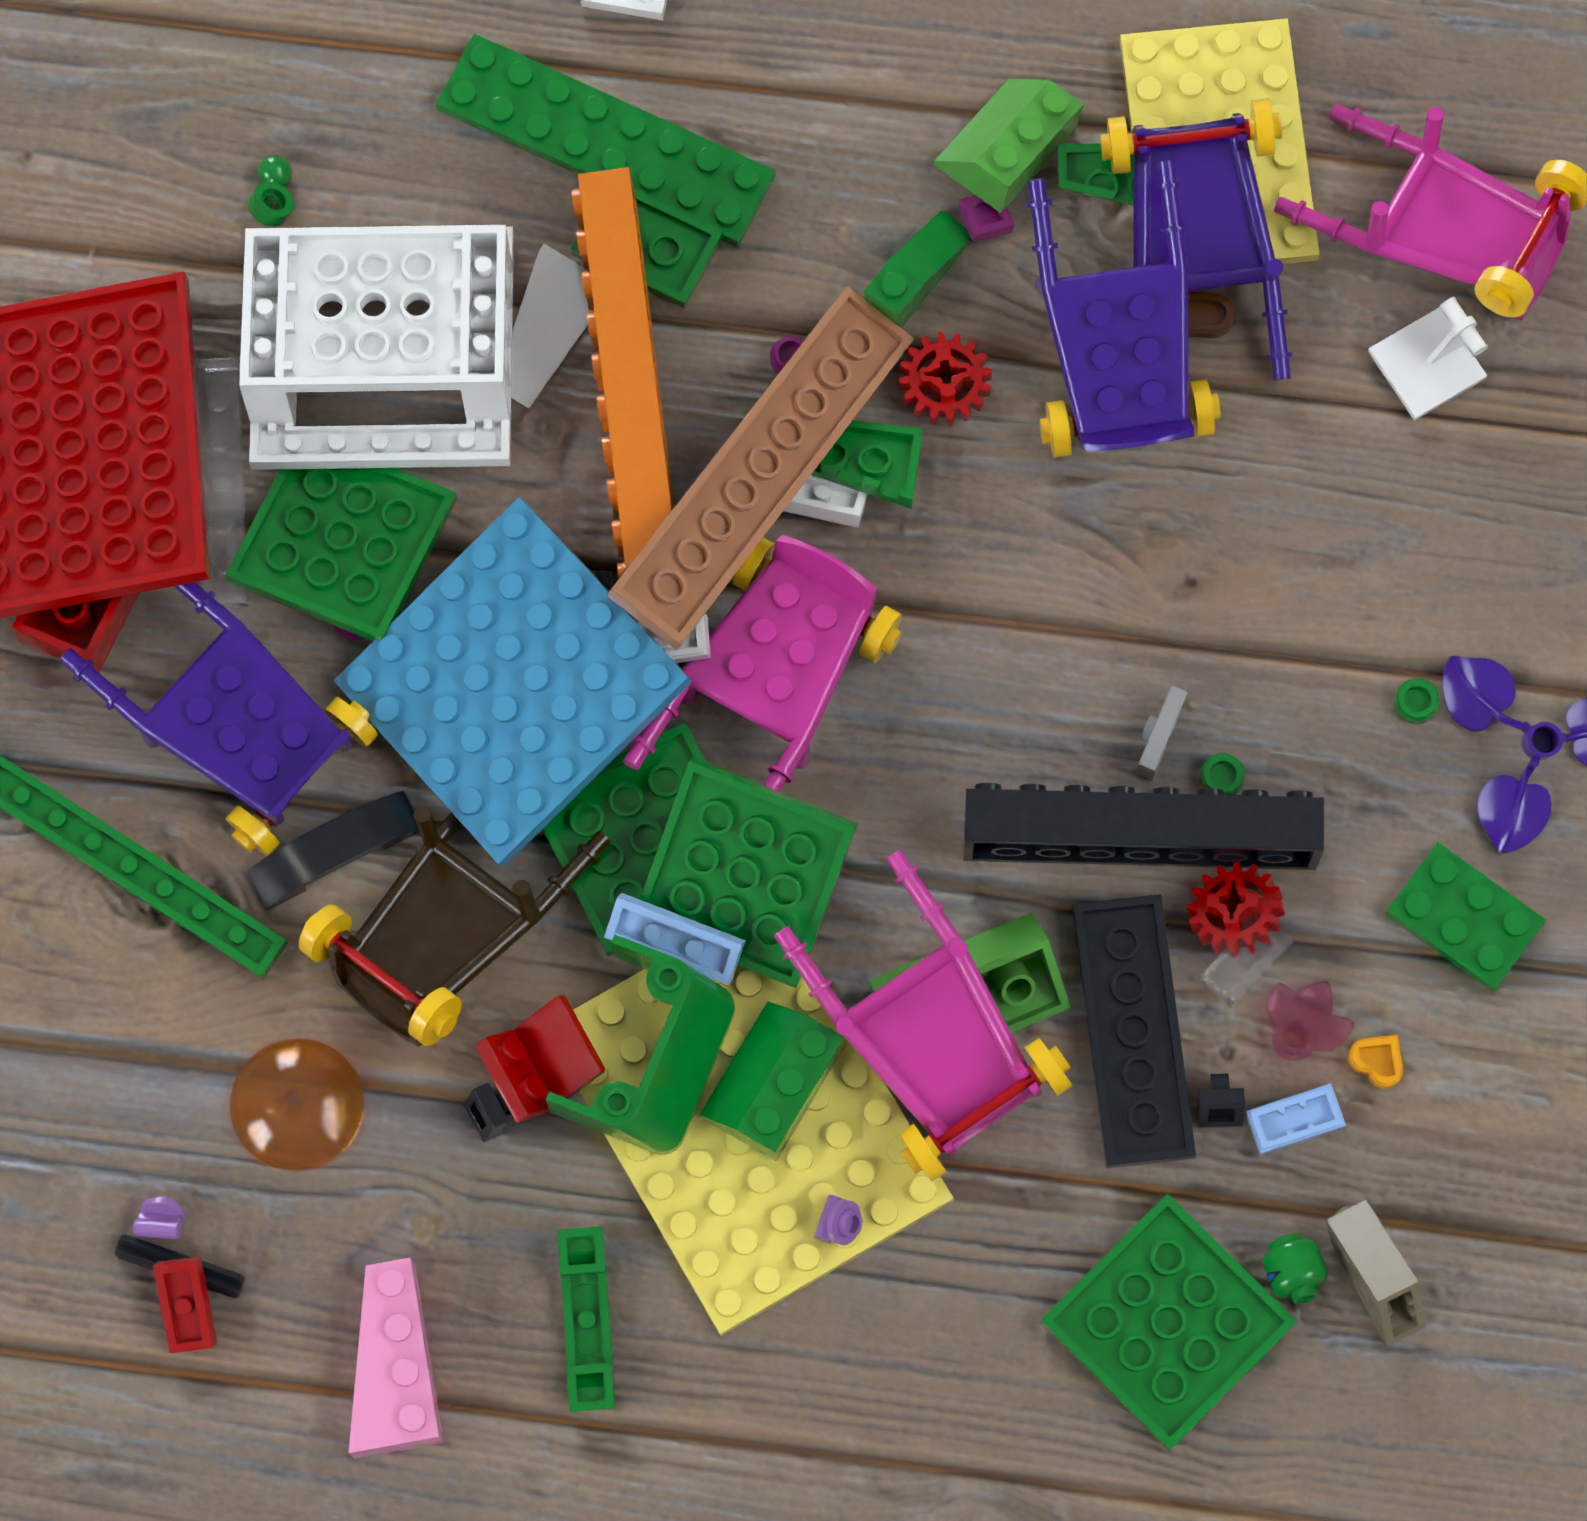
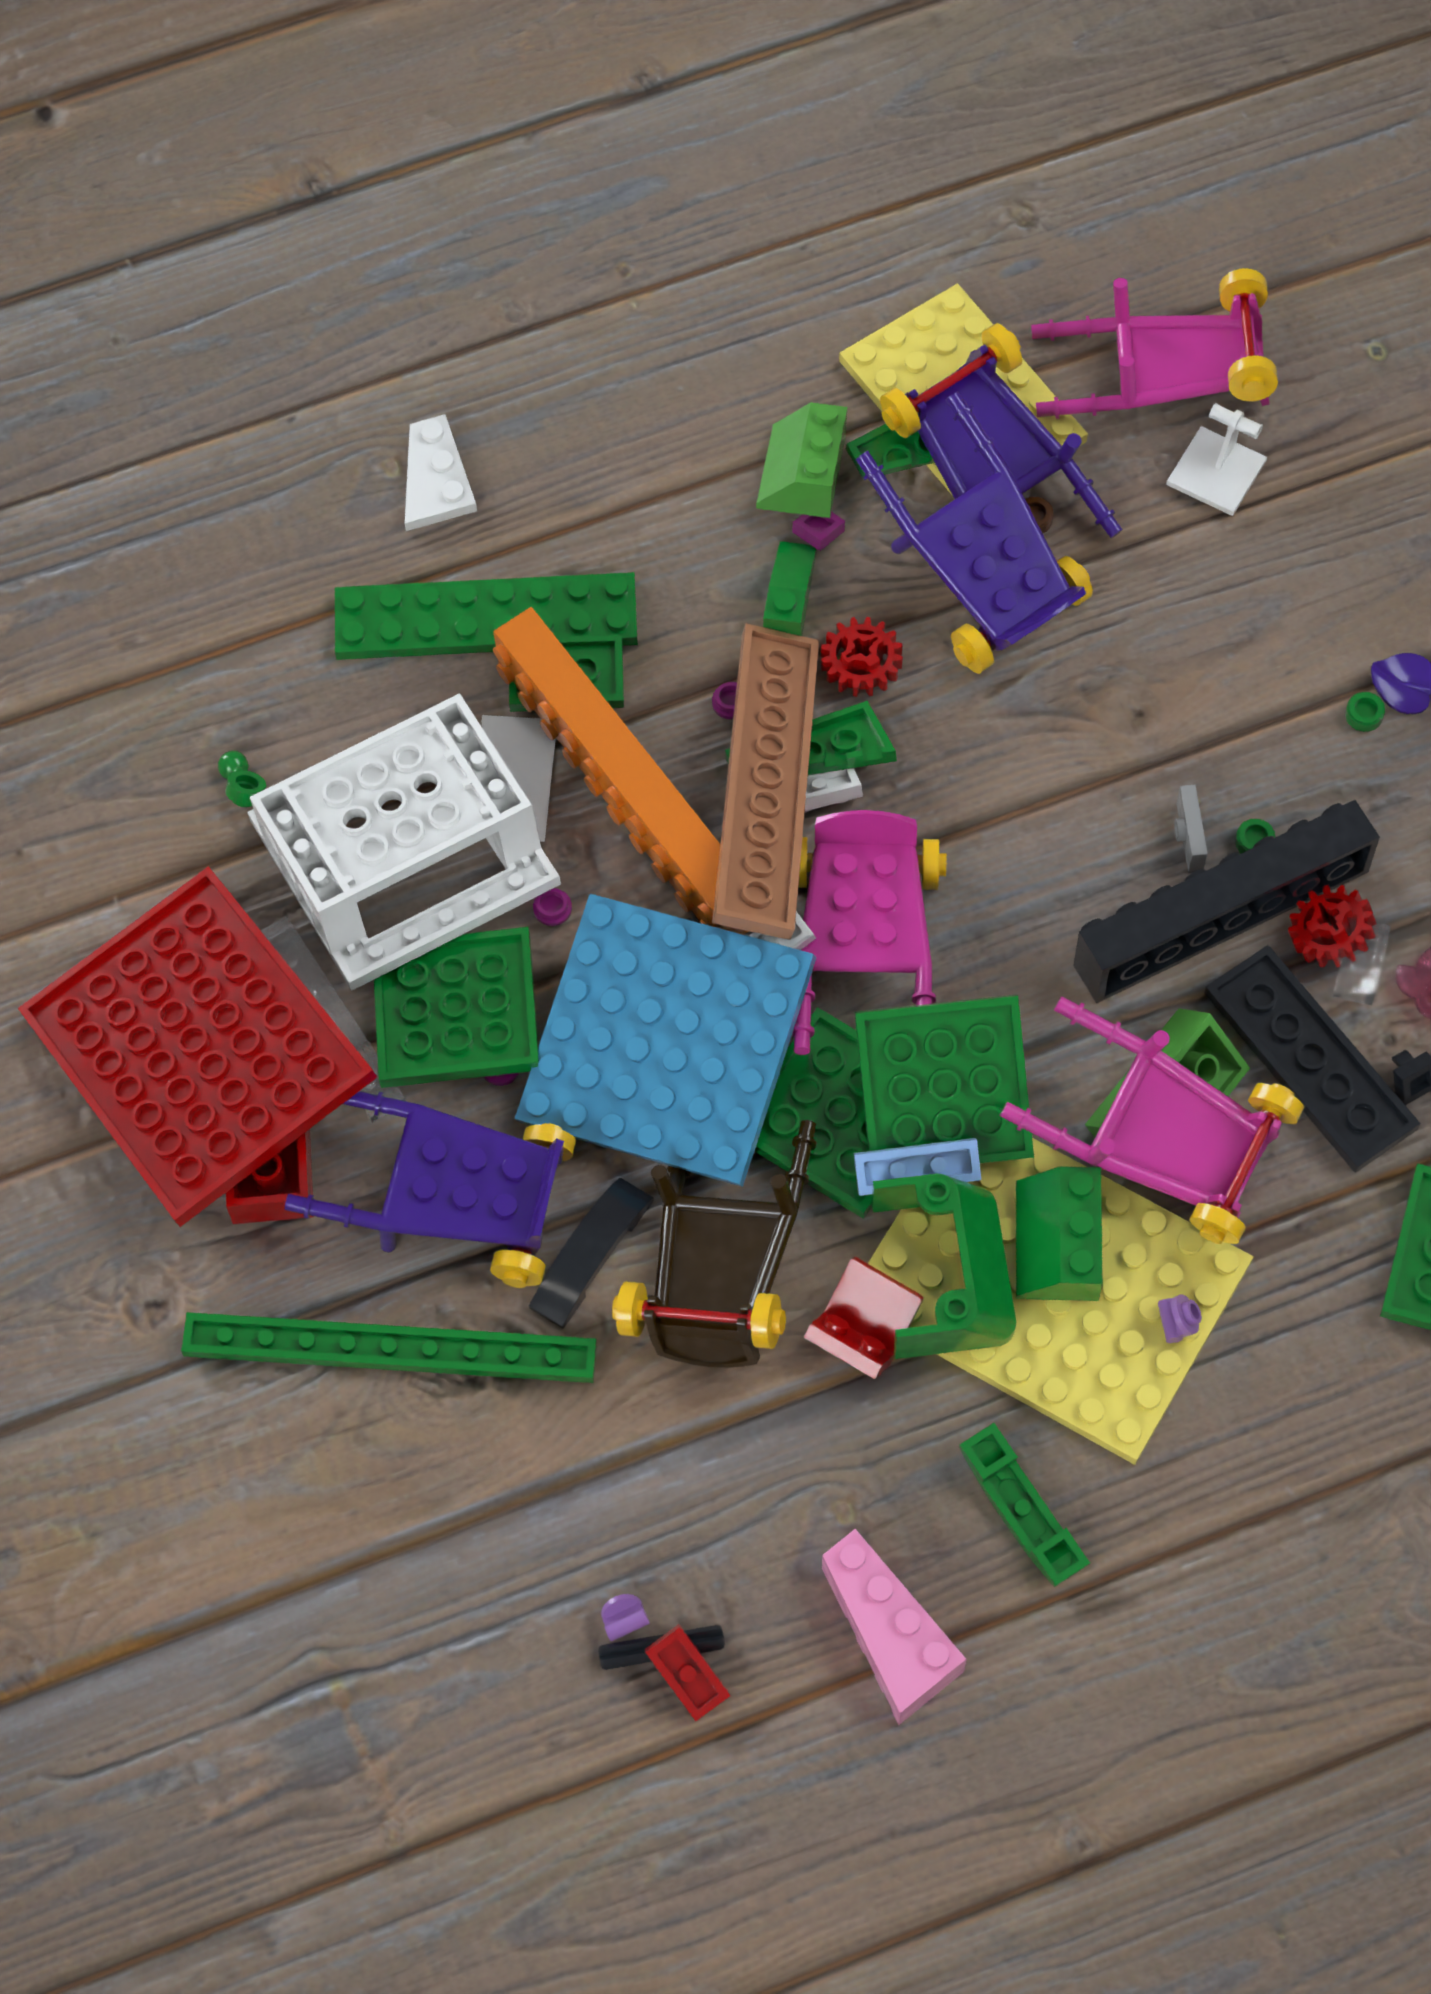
camera: 30 degrees left, 10 degrees down
clear orange dish [230,1038,364,1172] -> none
black tile [463,1083,511,1142] -> none
none -> magenta plate [533,888,572,926]

